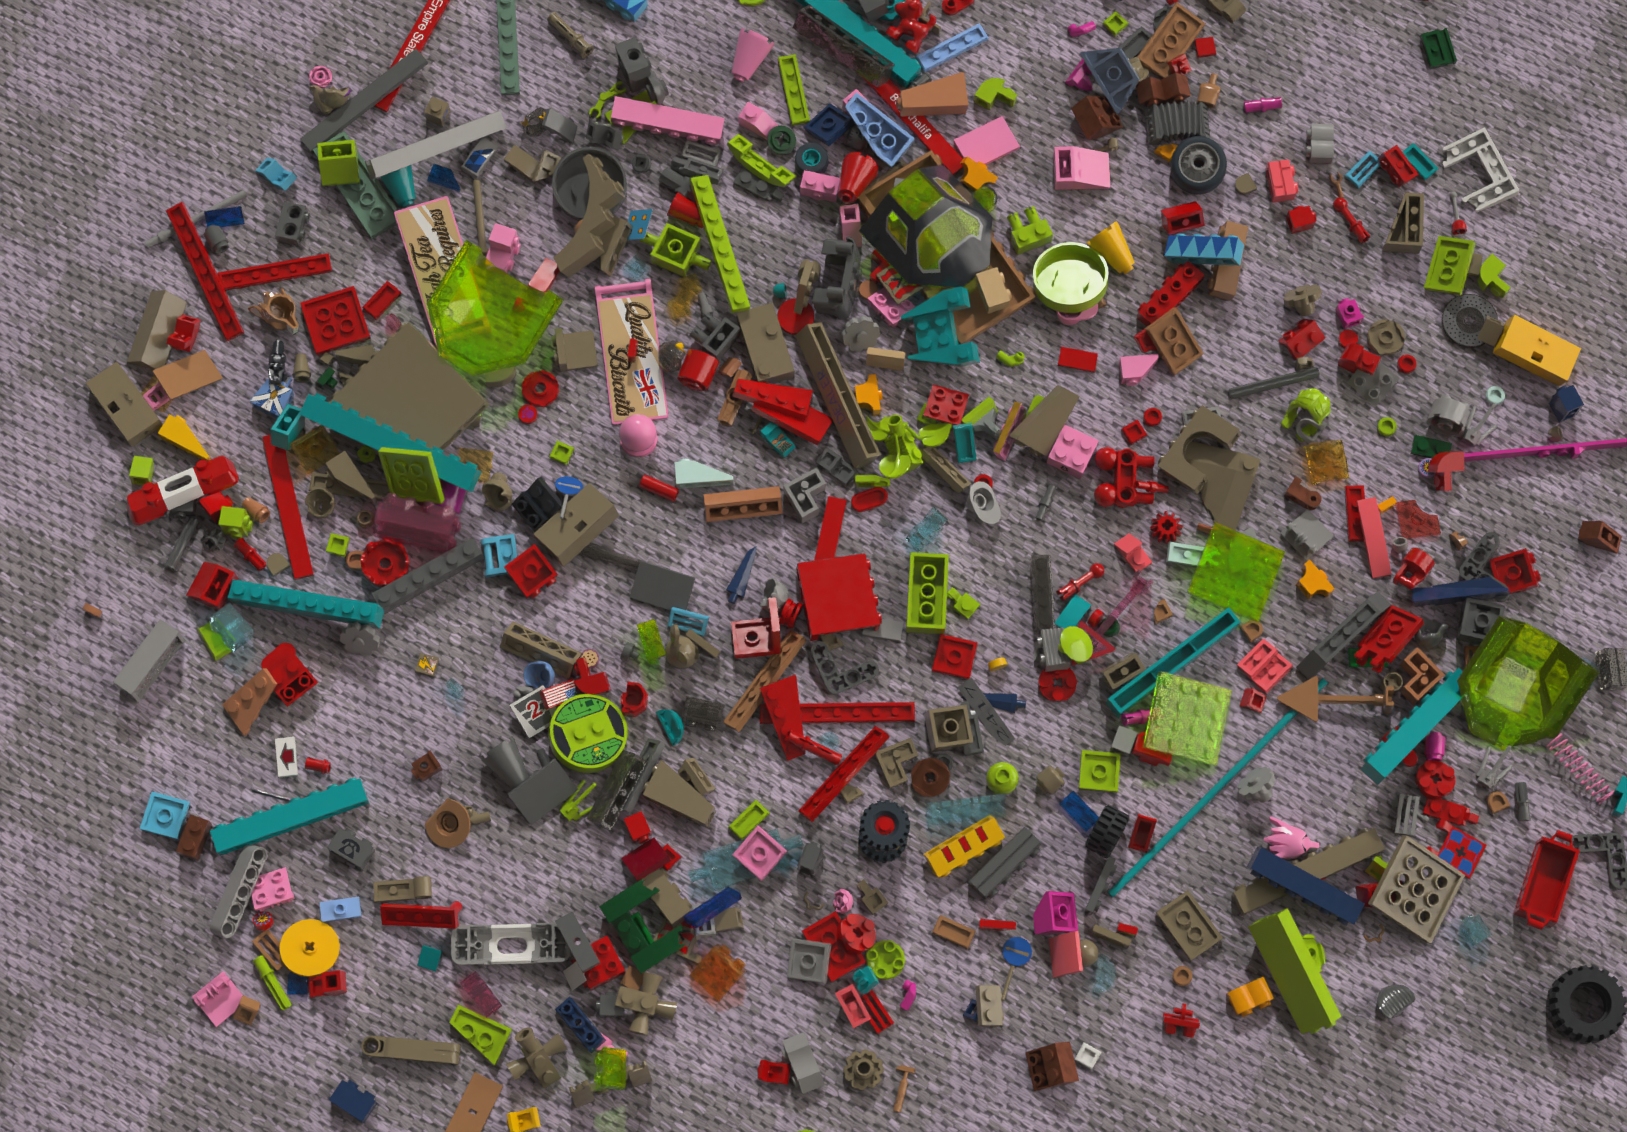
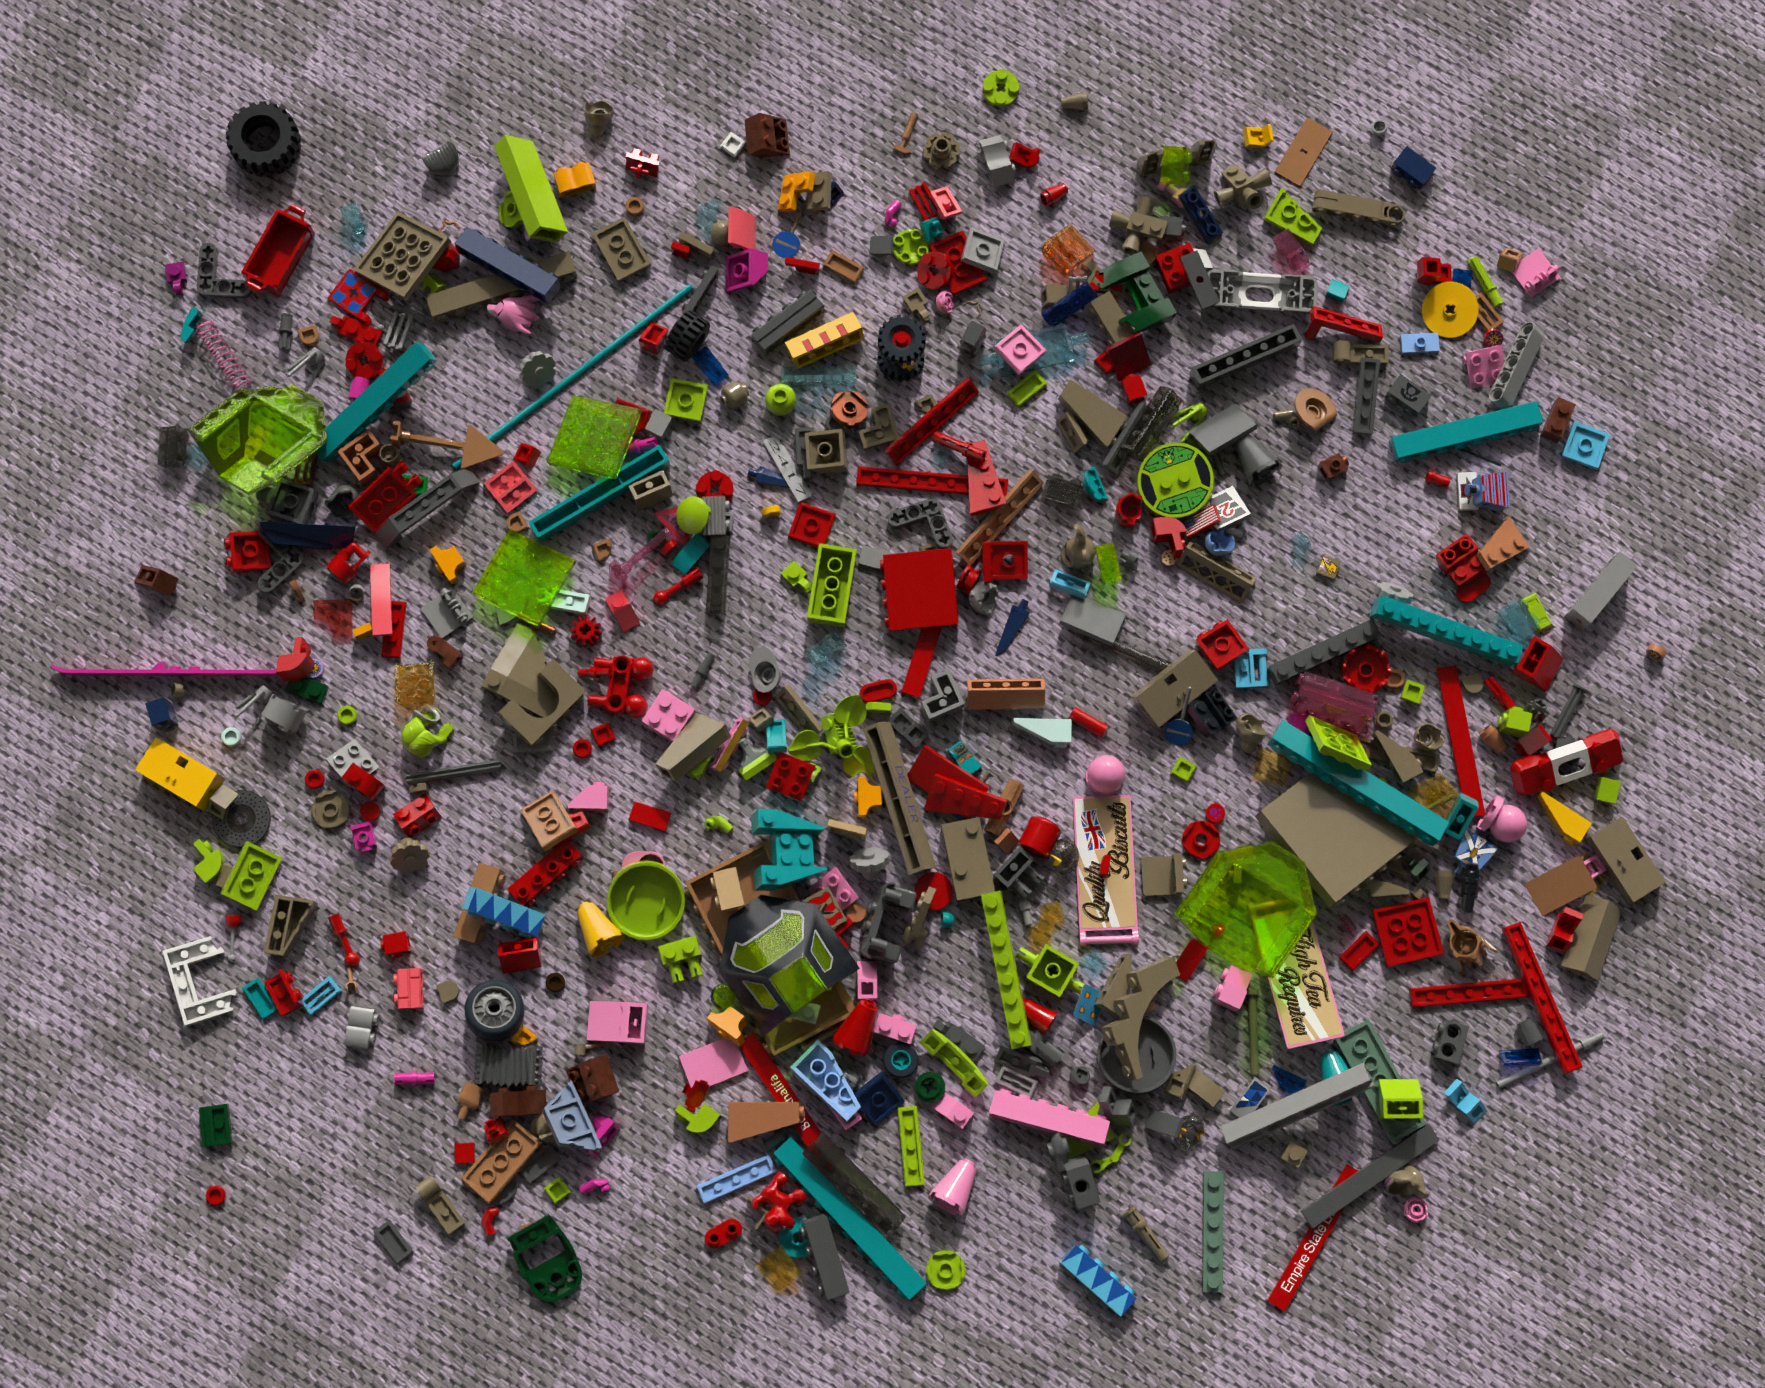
camera: 175 degrees left, 5 degrees up
dark tan tile [685,629,720,658] -> none
none -> dark brown tile [545,973,565,992]
none -> dark tan piece [584,100,614,137]
none -> red piece [682,1080,710,1112]
none -> dark tan tile [748,707,774,732]
none -> light orange plate [778,171,816,212]
none -> dark grey slope [869,236,894,257]
none -> red cone [1040,183,1069,206]
none -> dark grey brick [1189,324,1302,390]
none -> dark grey plate [1353,357,1380,435]
none -> medium blue torso [1464,472,1510,511]
none -> bright pink tile [1476,795,1527,843]

